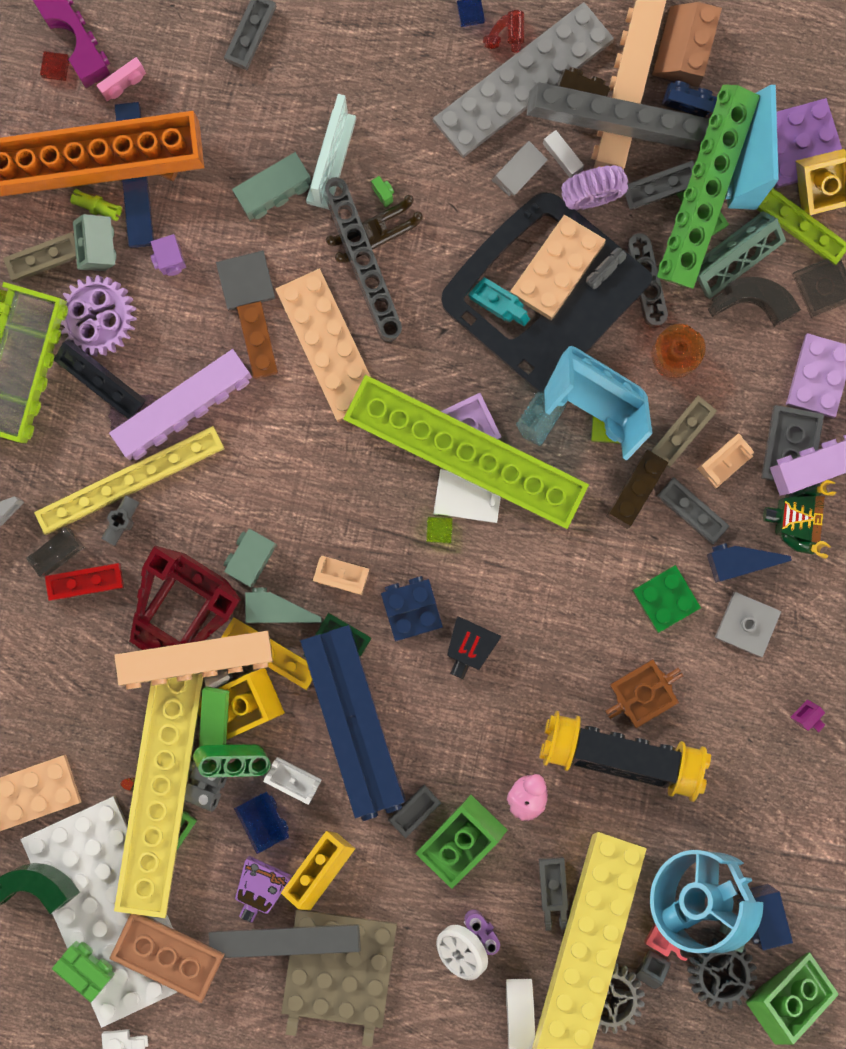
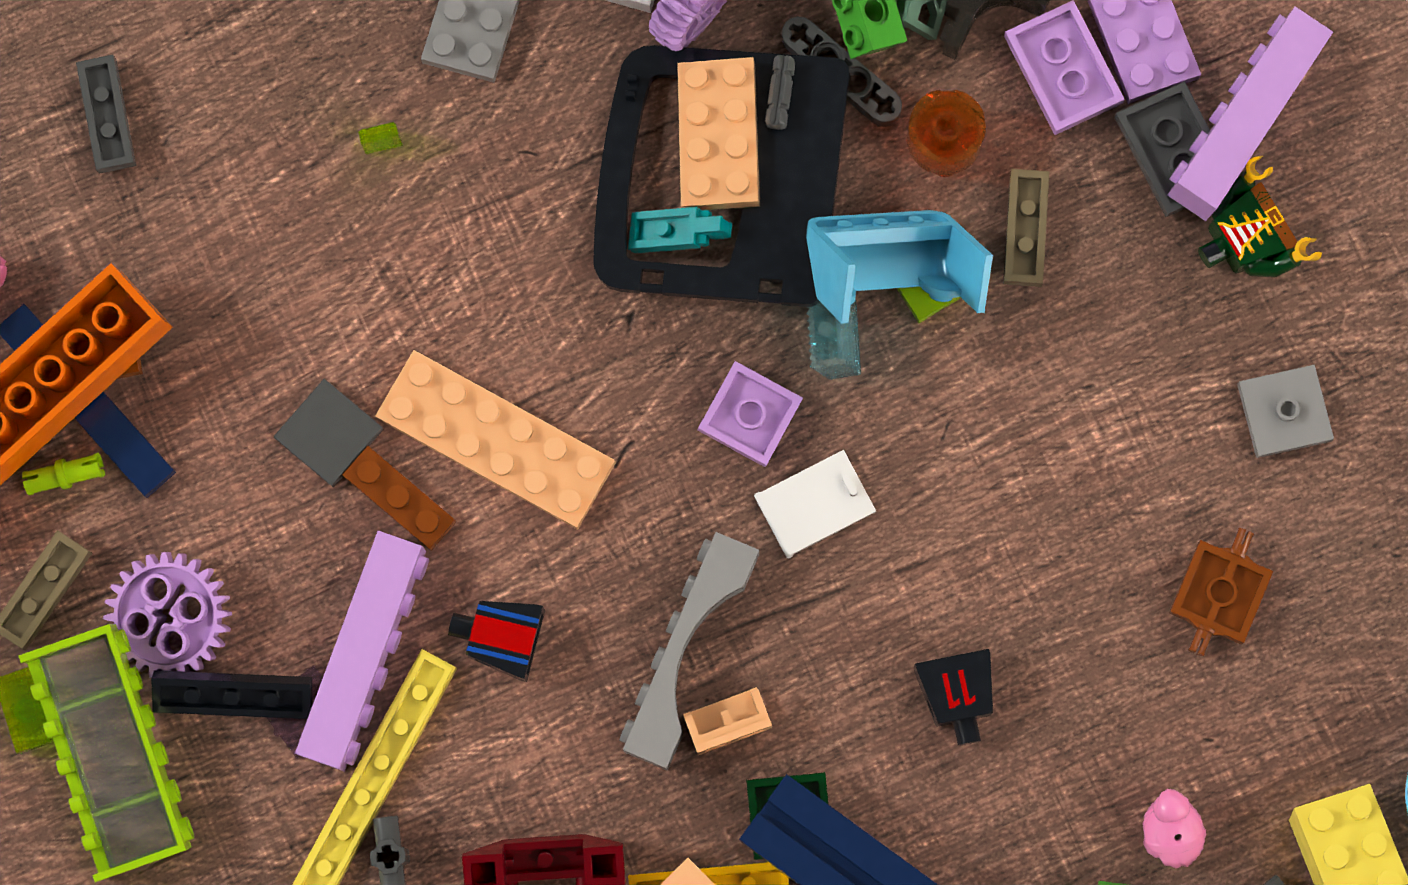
camera: 30 degrees left, 5 degrees down
brick [73,214,116,271] -> none
medium lavender brick [151,234,187,276] -> none
sand green brick [223,529,277,588] -> none
sand green brick [232,152,312,221] -> none
sand green slope [245,588,323,623] -> none
light aqua fence [306,94,356,210] -> none
dark grey beam [324,177,402,342] -> none
dark brown piece [326,195,423,263] -> none
lime plate [343,375,589,529] -> none
bright green plate [371,176,394,208] -> none
dark blue plate [381,576,443,642] -> none
clear neon green plate [426,517,453,544] -> none
light grey hinge [491,141,548,196] -> none
brick [539,711,711,802] -> none
dark brown brick [606,450,669,529] -> none
green plate [632,565,701,633] -> none
dark grey tile [656,477,730,545] -> none
light nougat hinge [697,433,754,489] -> none
dark blue slope [707,543,792,583] -> none
none -> clear neon green tile [358,122,403,154]
none -> torso [448,601,545,682]
none -> light grey arch [619,532,759,771]
none -> lavender plate [1004,0,1125,135]

